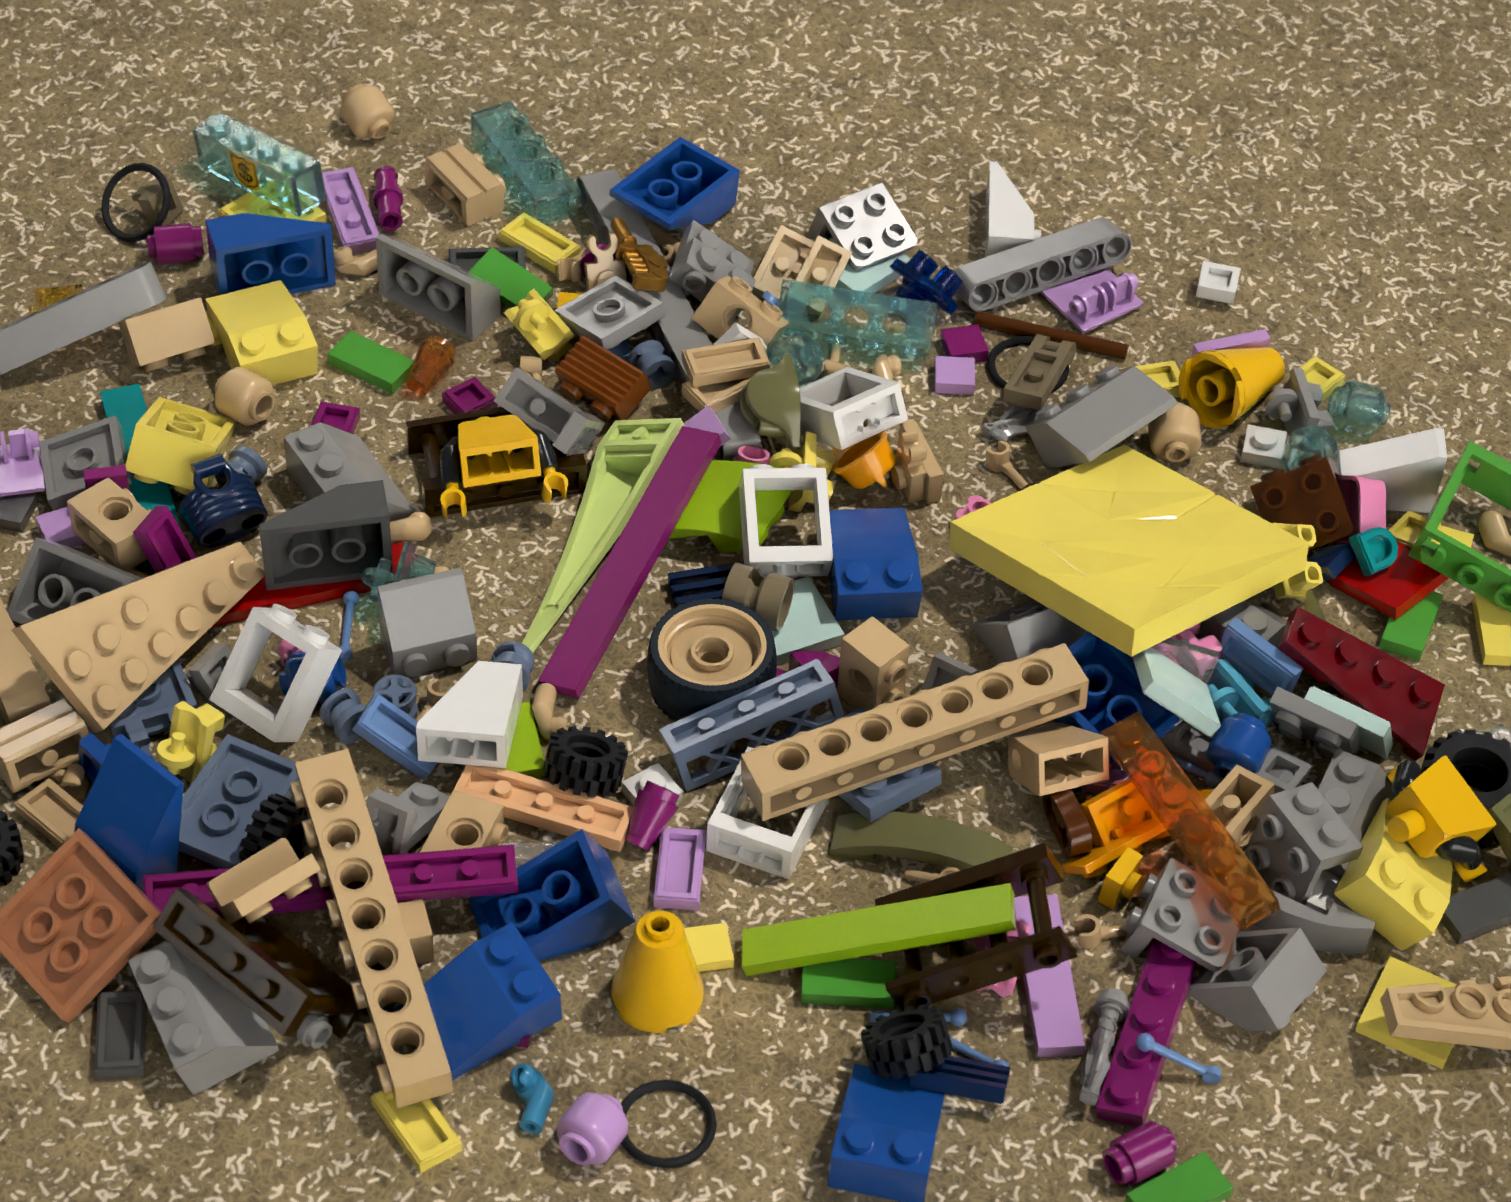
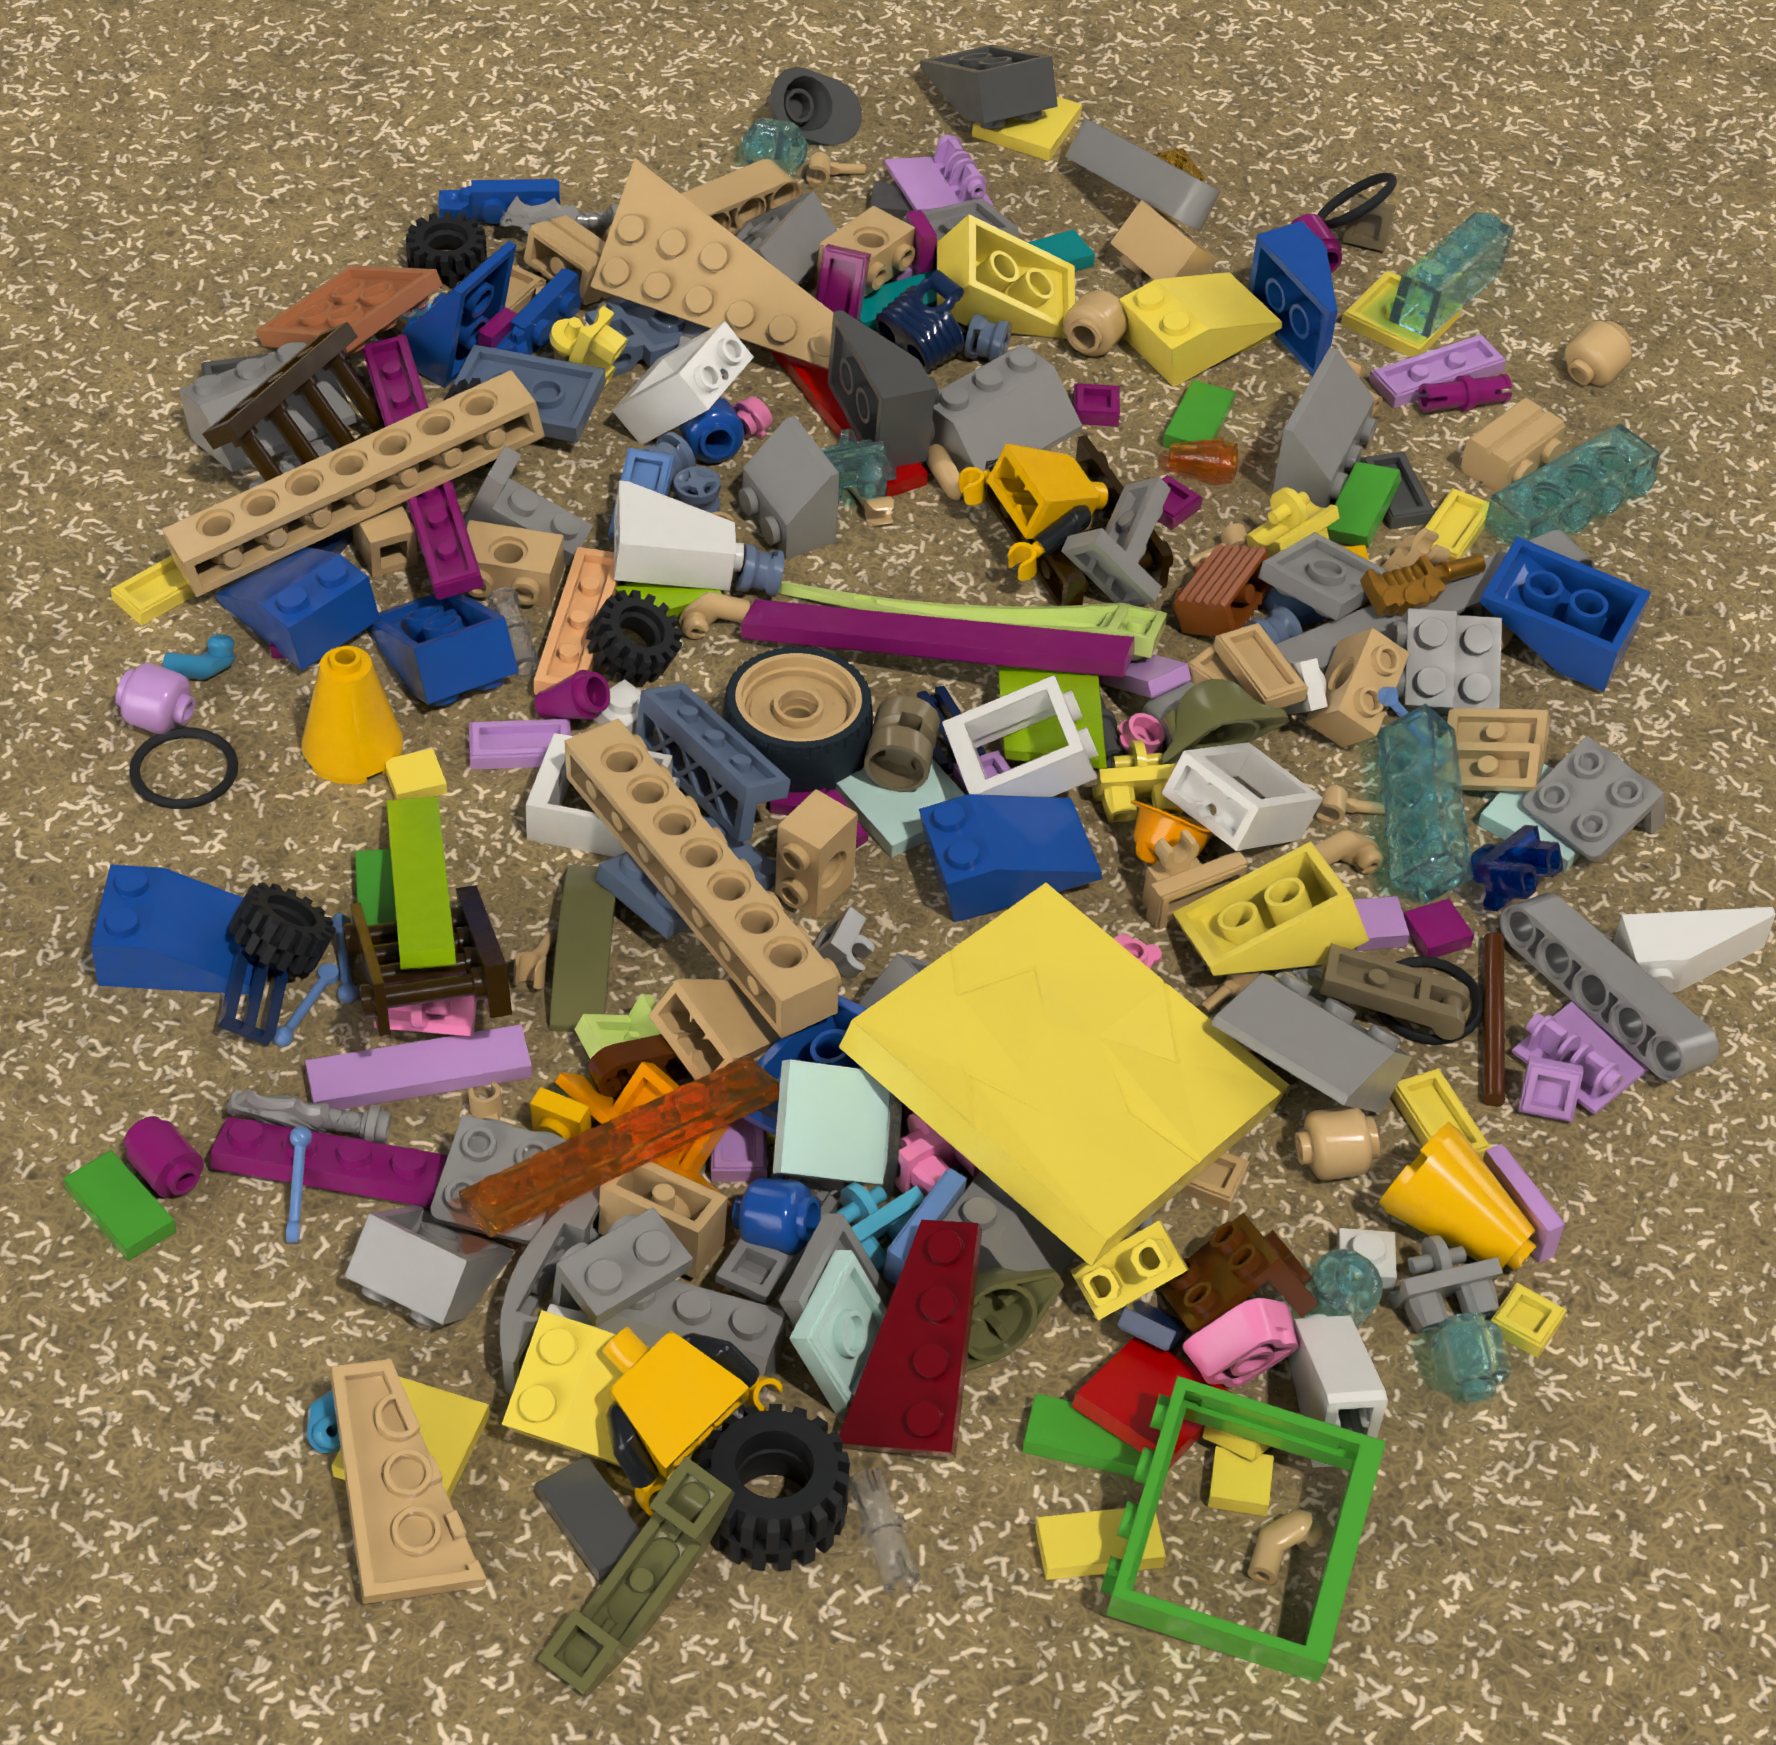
camera: 80 degrees right, 0 degrees up
tan bracket [206,838,321,924] -> none
clear light blue head [766,332,824,386] -> none
white plate [1196,261,1241,304] -> none
teal tile [1349,527,1398,576] -> none
none -> dark azure arm [306,1389,340,1453]
none -> yellowish green bracket [575,994,661,1060]
none -> light yellow slope [1173,841,1369,976]
none -> lavender tile [1518,1055,1583,1122]

